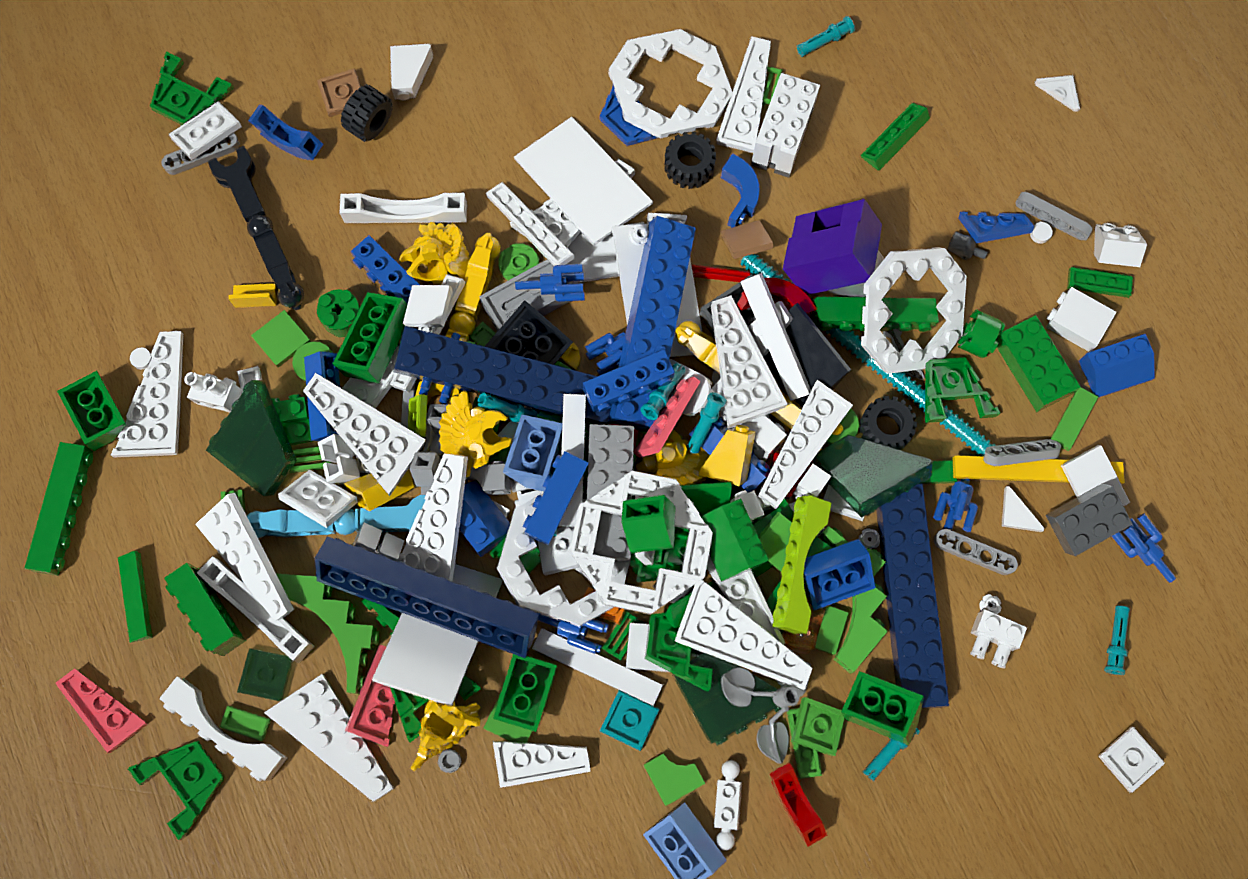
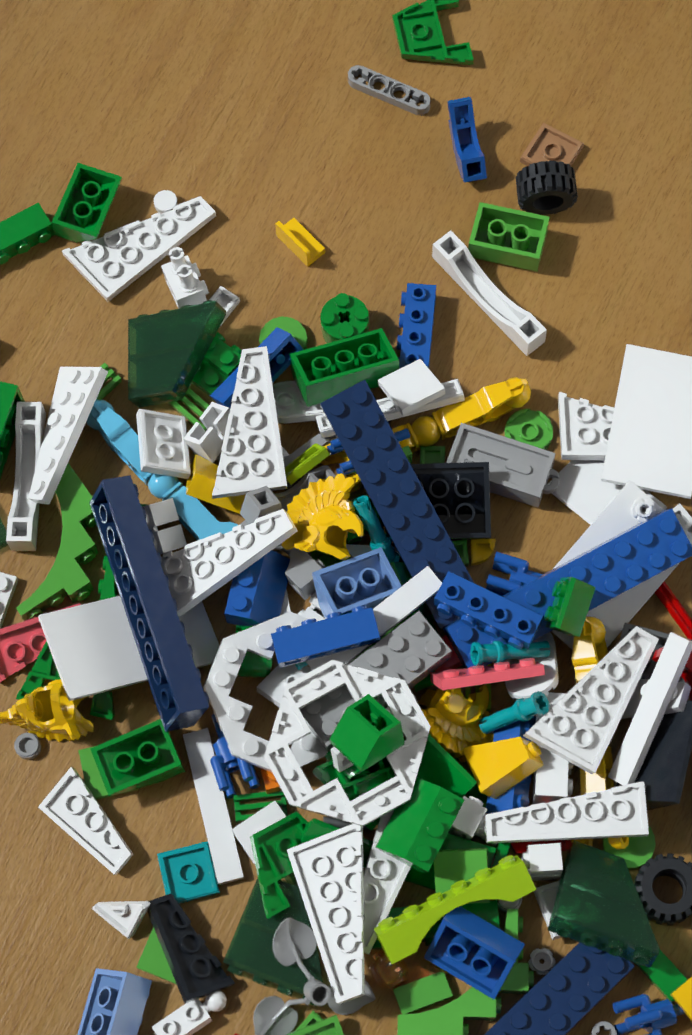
camera: 55 degrees right, 5 degrees down
white tile [169,102,242,160] -> none
black piece [208,146,304,310] -> none
bright green tile [251,310,311,367] -> none
white slope [390,44,433,100] -> none
yellow piece [399,222,470,285] -> none
white tile [486,182,574,266] -> none
blue plant [515,264,585,302] -> none
none -> white tile [92,901,151,939]
none -> black wing [147,894,235,1004]
none -> bright green brick [468,202,550,272]
none -> green slope [544,577,596,637]

